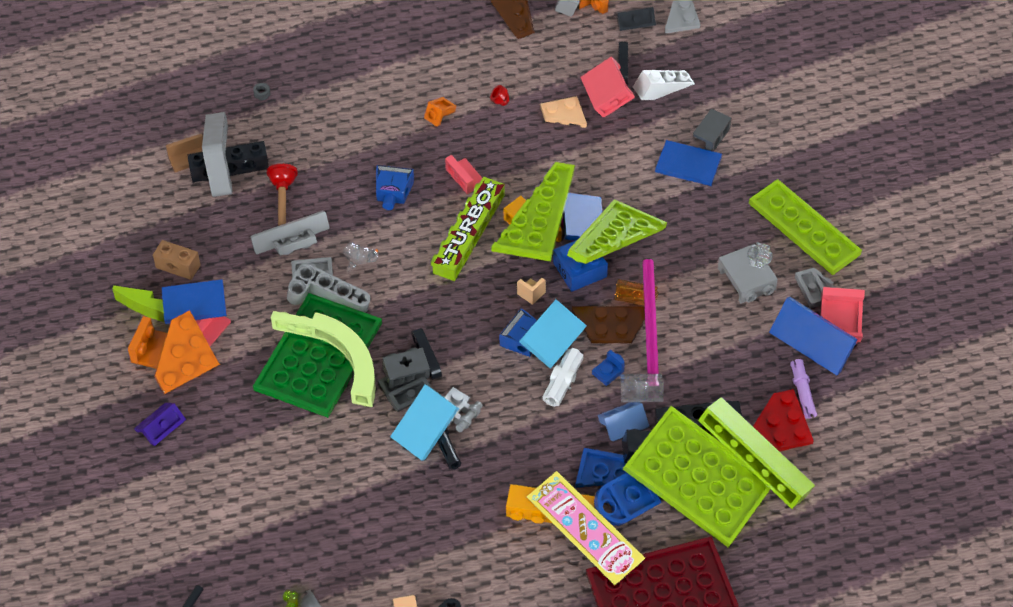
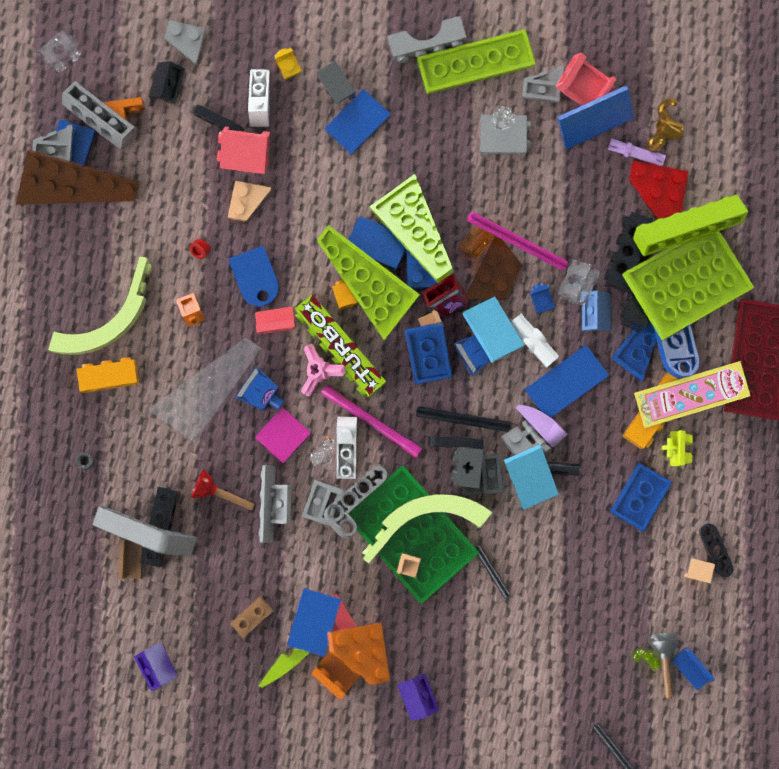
camera: 65 degrees left, 30 degrees up
none -> yellowish green arch [48,256,152,355]
none -> light orange brick [77,357,140,393]
none -> dark purple panel [134,643,178,691]
none -> clear wing [147,337,261,443]
none -> blue tile [228,245,279,307]
none -> dark pink slope [255,408,311,463]
none -> yellow bracket [275,48,302,80]
none -> bright pink bush [301,344,346,396]
none -> dark pink piece [321,384,422,458]
none -> white slope [337,417,357,479]
none -> light grey arch [388,16,466,63]
none -> light nougat panel [397,553,421,577]
none -> blue tile [404,322,453,385]
none -> black axle [416,406,510,432]
none -> dark red torso [423,273,469,316]
none -> black bar [475,545,511,598]
none -> lavender piece [516,404,568,448]
none -> blue tile [525,345,609,418]
none -> blue tile [610,463,672,532]
none -> pearl gold piece [646,98,684,152]
none -> neon yellow hips [661,430,693,466]

